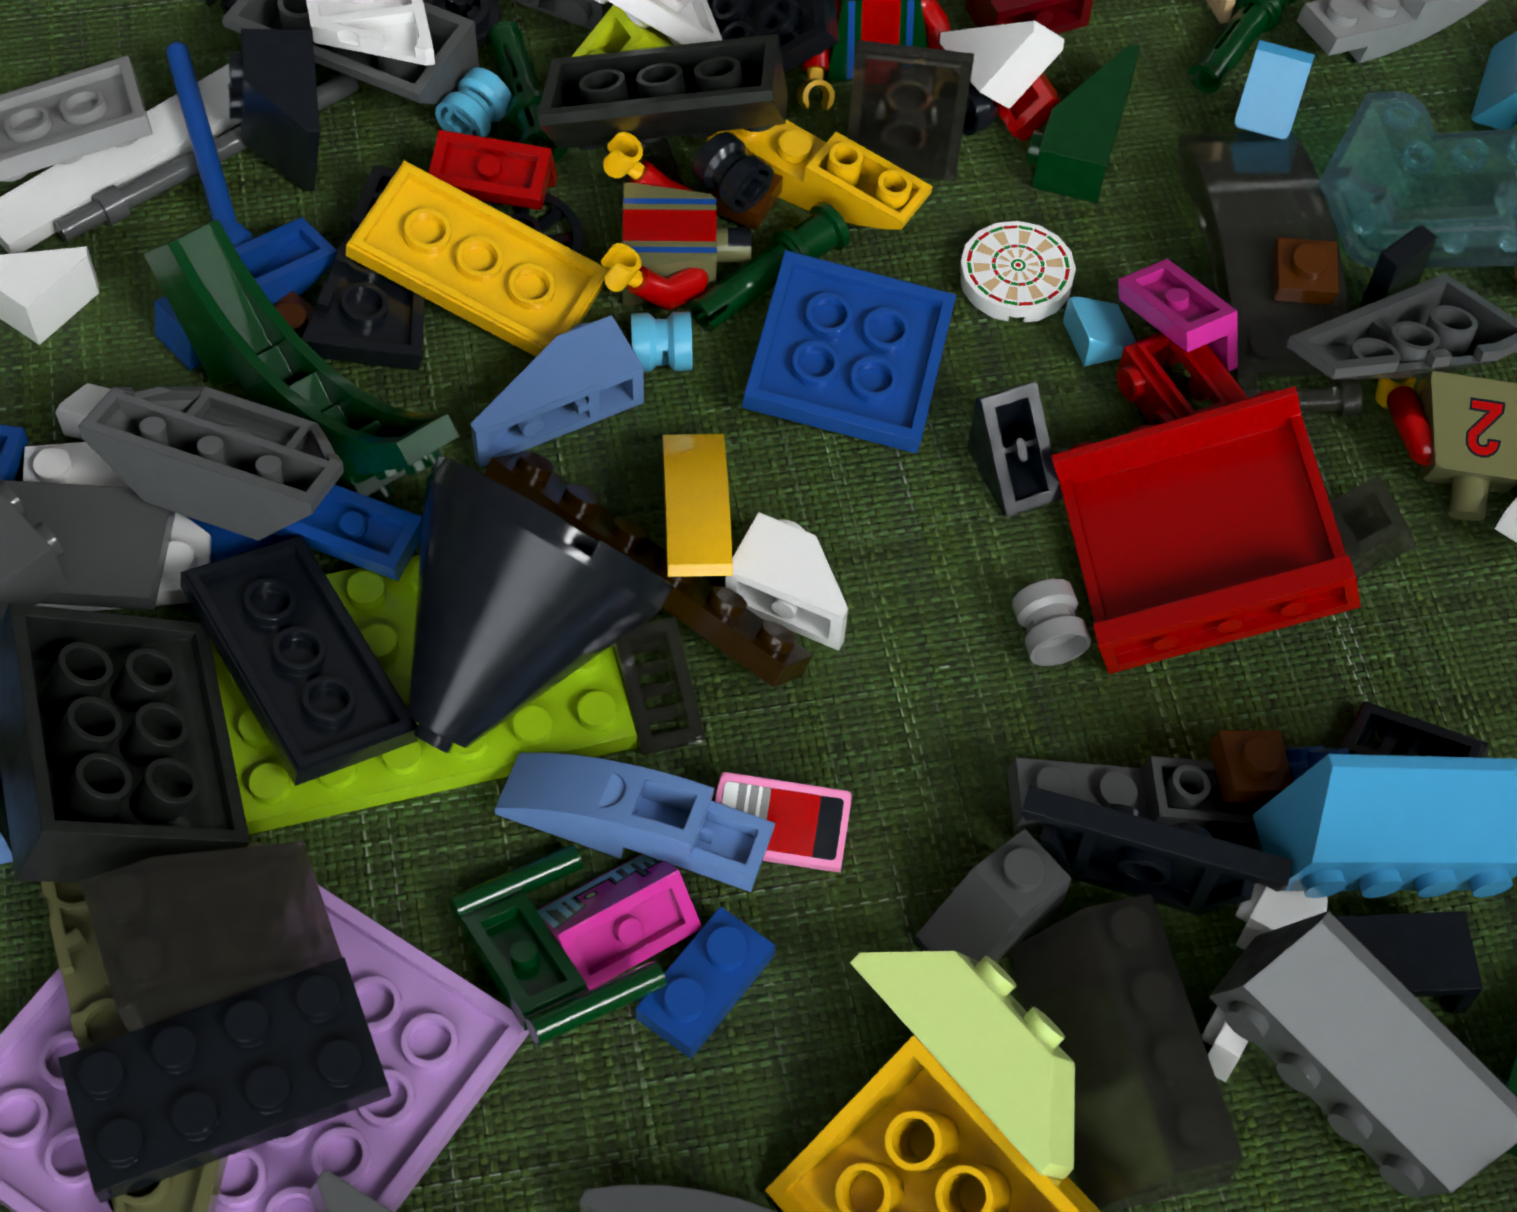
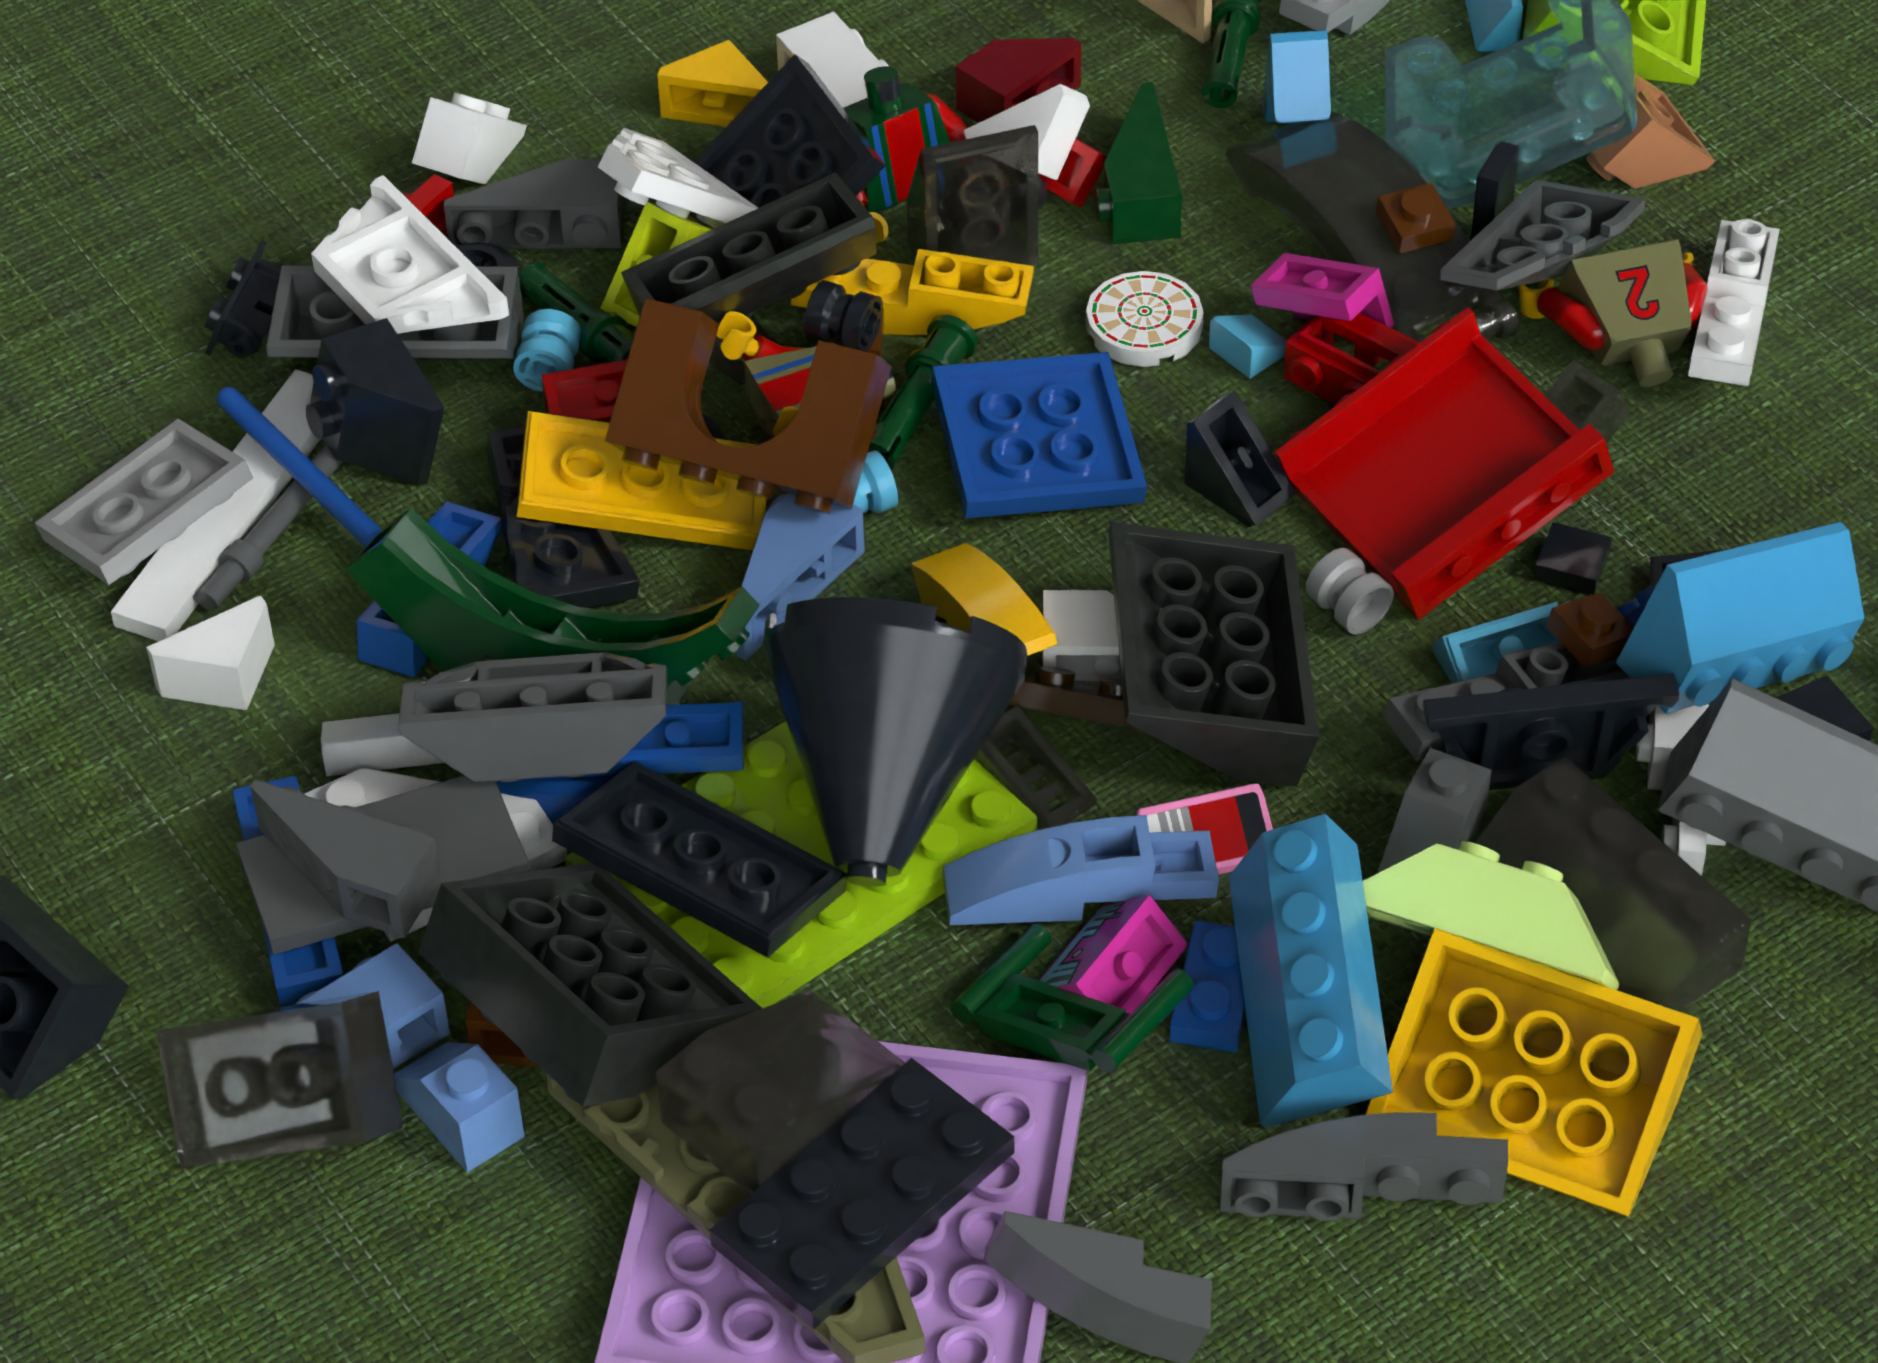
camera: 20 degrees left, 10 degrees down
none -> reddish brown arch [605,298,892,514]
none -> pearl dark grey slope [1108,522,1319,787]
none -> dark azure slope [1229,814,1393,1128]
none -> medium azure slope [1431,602,1559,683]
none -> black tile [1534,522,1613,595]

